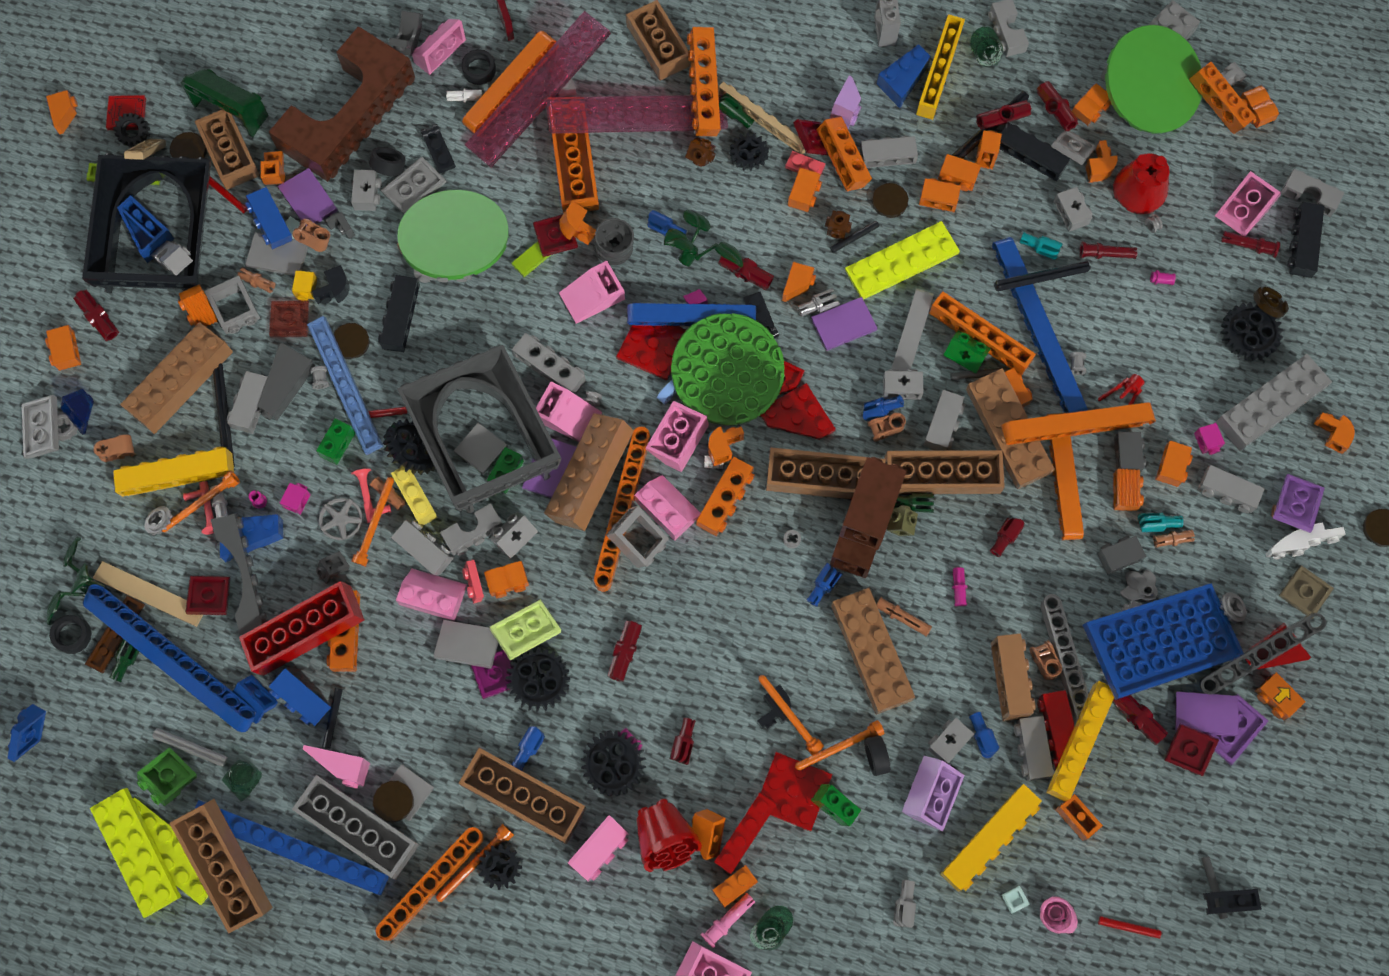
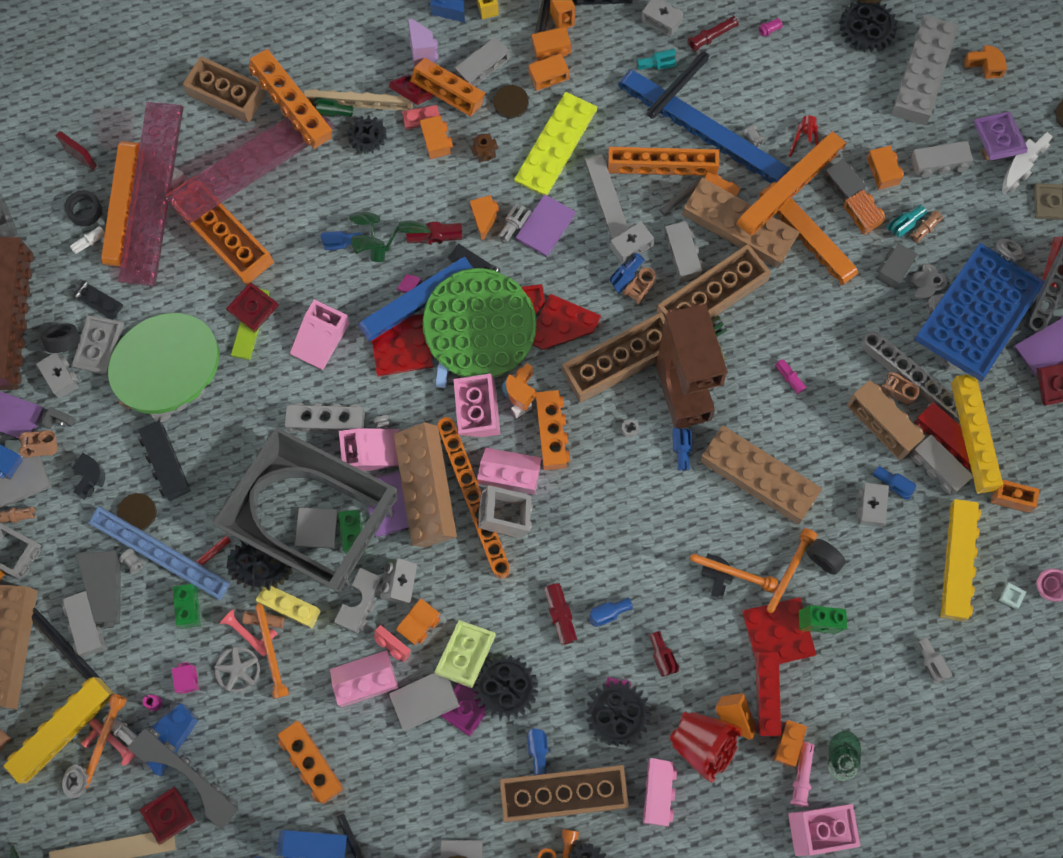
camera: 30 degrees left, 0 degrees up
red brick [239,581,365,676] -> none
clear red tile [269,301,309,337] -> none
yellow brick [292,271,317,301] -> none
dark grey bracket [316,551,350,584] -> none
light grey brick [391,520,454,576] -> none
bright pink slope [412,19,466,75] -> none
orange brick [559,201,596,245] -> none
dark grey wheel [595,218,634,265] -> none
reddish brown brick [685,137,716,167] -> none
black bar [830,221,879,253] -> none
nougat pin [876,597,932,637] -> none
lavender slope [902,756,965,831] -> none
green brick [943,330,991,374] -> none
dark red arm [990,518,1025,557] -> none
dark red piece [1112,695,1168,745] -> none
dark pink brick [1194,423,1225,455] -> none
none -> blue arm [589,597,633,627]

